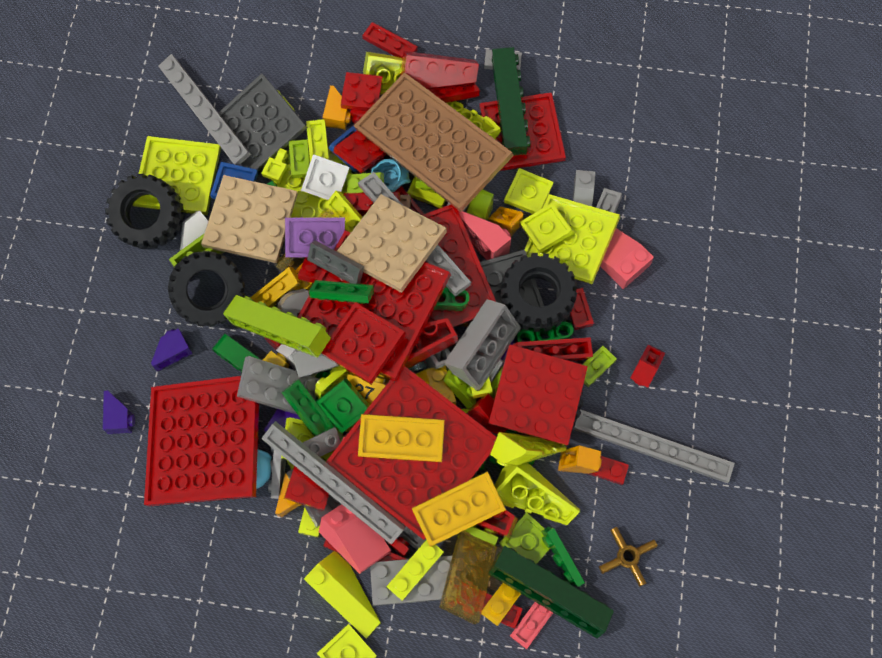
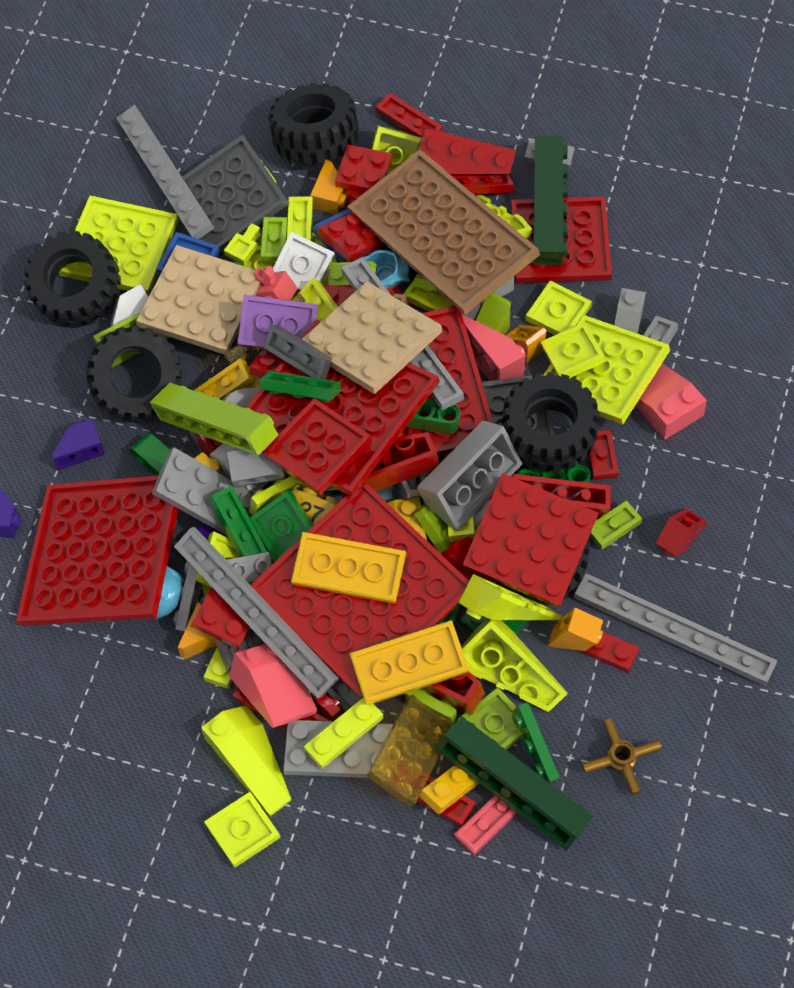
camera: 10 degrees right, 10 degrees down
none -> coral brick [254,266,298,301]
none -> black tyre [268,83,359,166]

